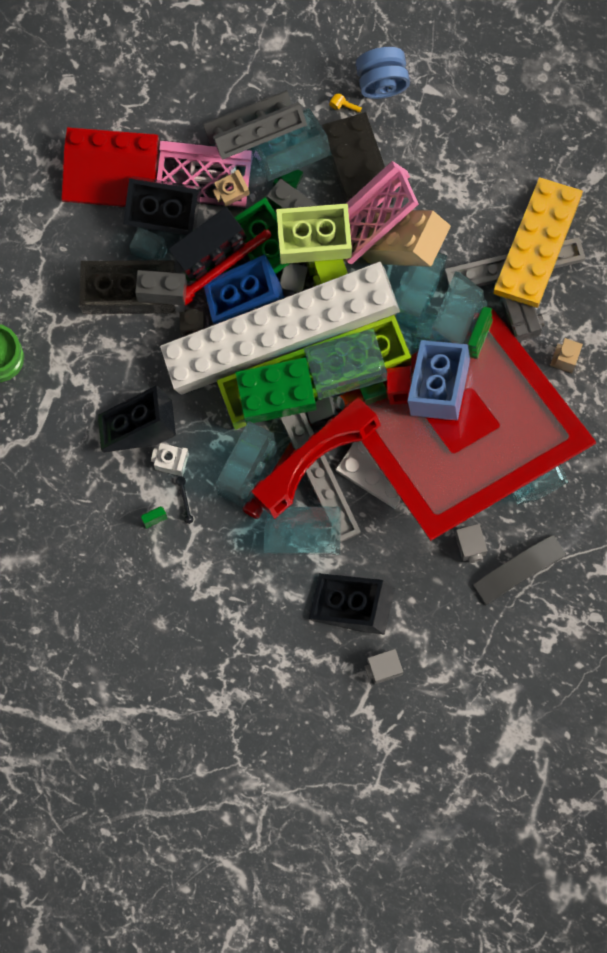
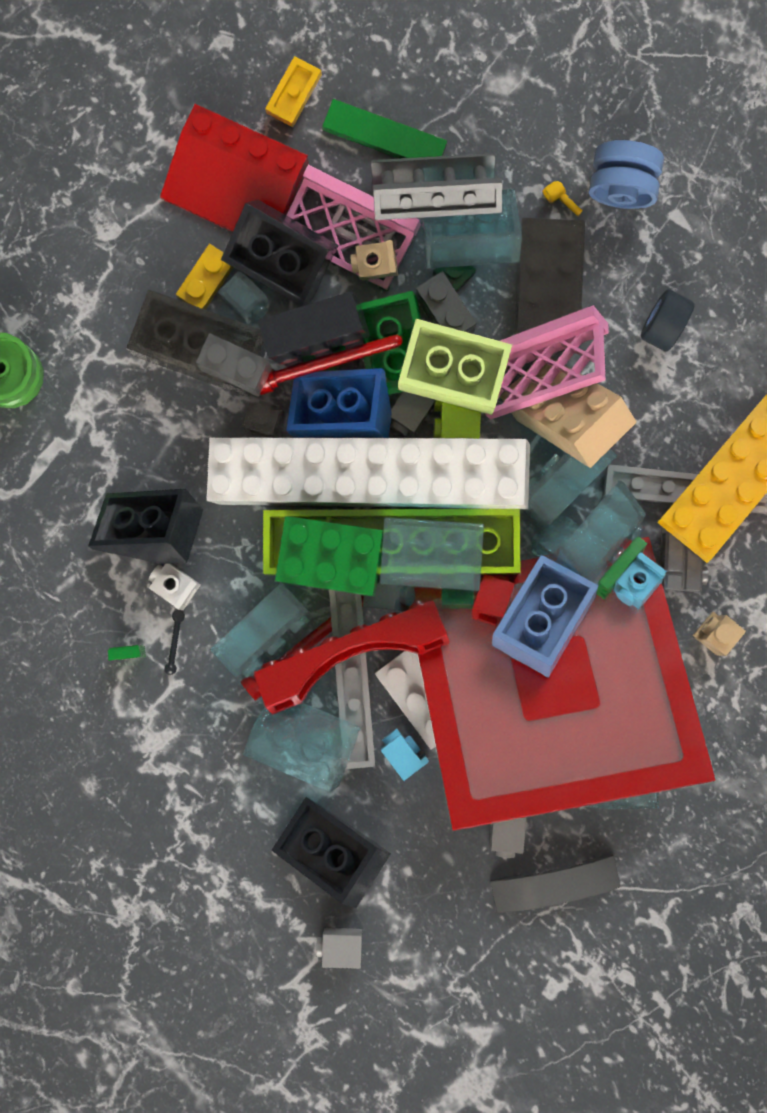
camera: 20 degrees right, 10 degrees up
none -> yellow plate [175,243,234,314]
none -> yellow plate [265,56,322,127]
none -> green tile [322,99,448,159]
none -> medium azure brick [381,729,429,781]
none -> medium azure brick [613,552,667,610]
none -> black wheel [640,289,695,352]

